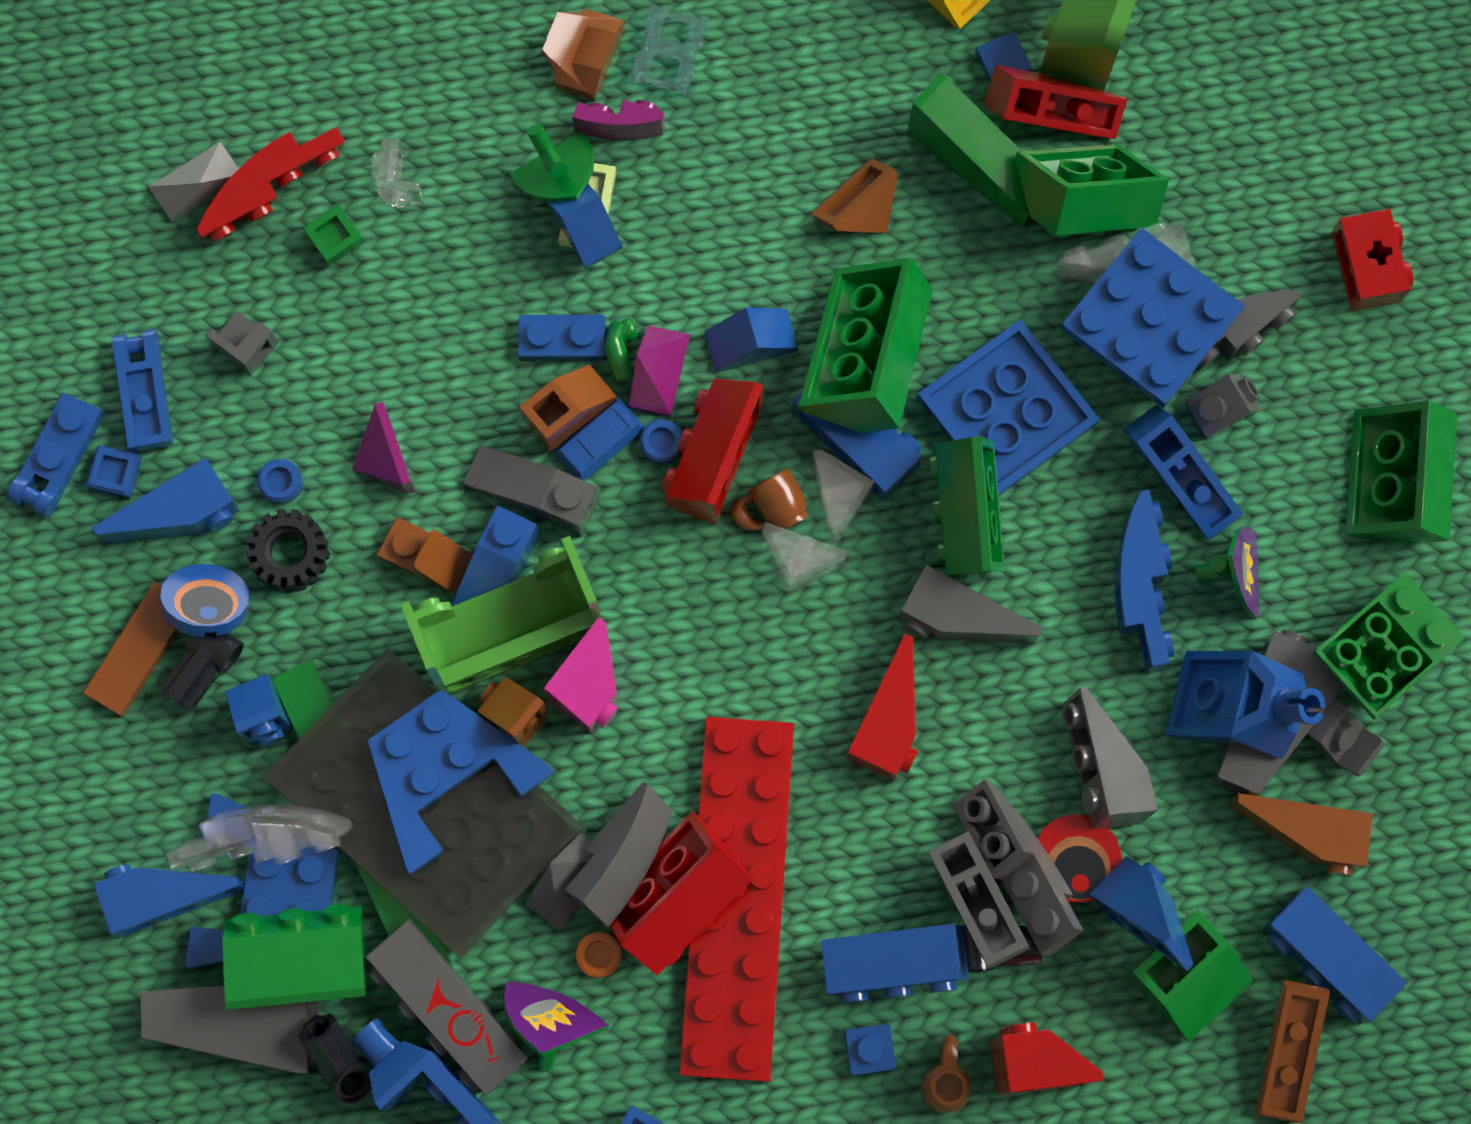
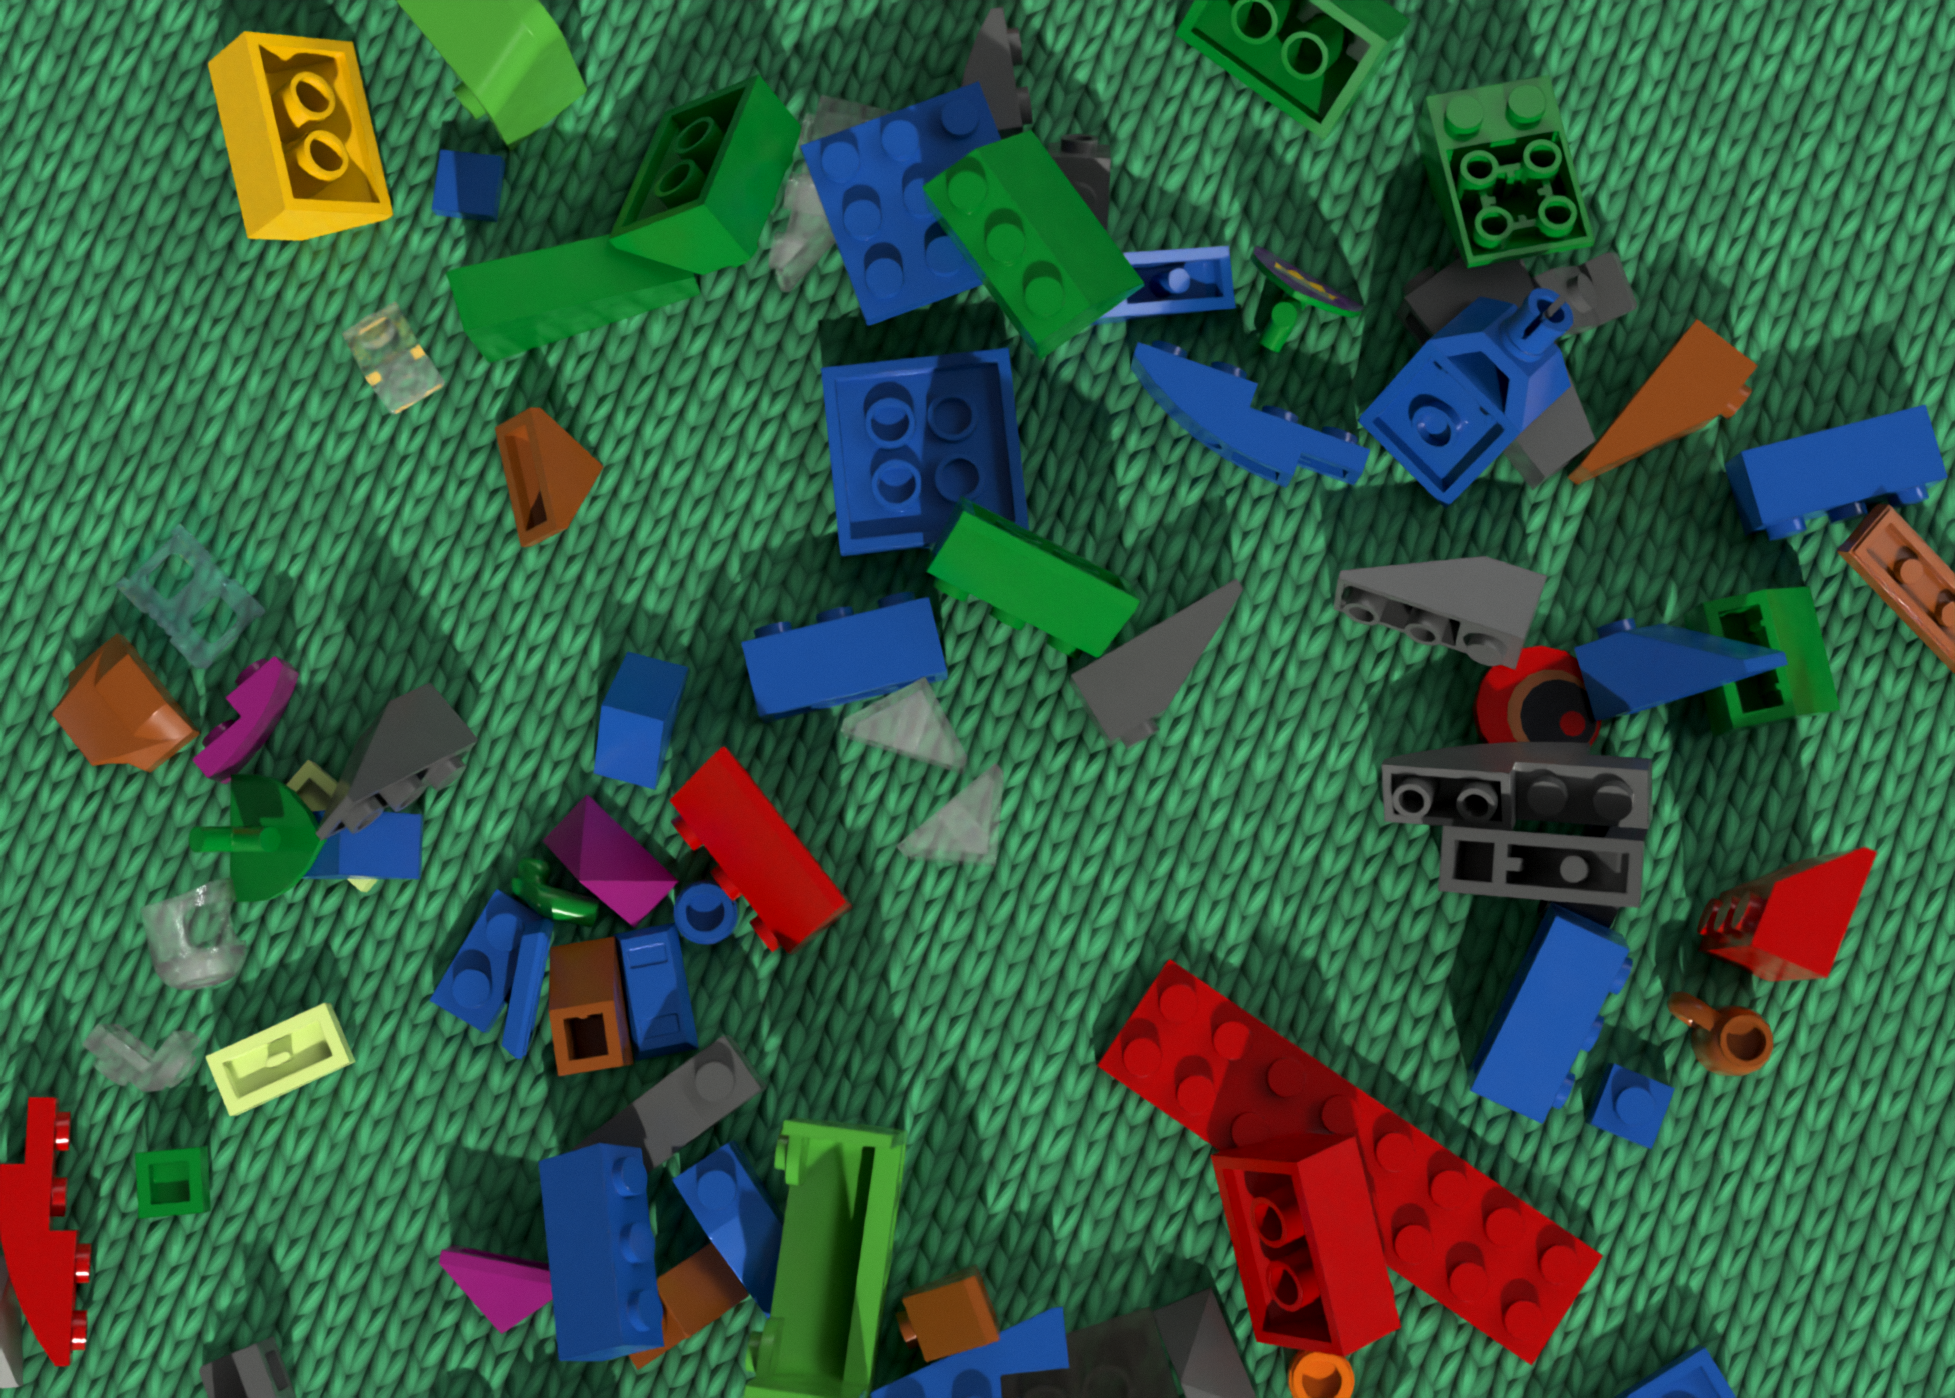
camera: 55 degrees left, 5 degrees up
dark pink slope [544,617,619,733] -> none
dark grey slope [564,782,673,927] -> none
dark orange piece [732,468,809,533] -> none
green slope [799,257,933,433] -> none
red slope [846,634,919,781] -> none
red slope [984,64,1128,139] -> none
none -> clear helmet [140,878,247,990]
none -> yellowish green plate [205,1003,356,1116]
none -> dark grey slope [315,683,479,841]
none -> clear bracket [342,301,445,414]
none -> blue tile [502,918,554,1059]
none -> blue brick [538,1143,664,1361]
none -> green slope [922,130,1144,361]

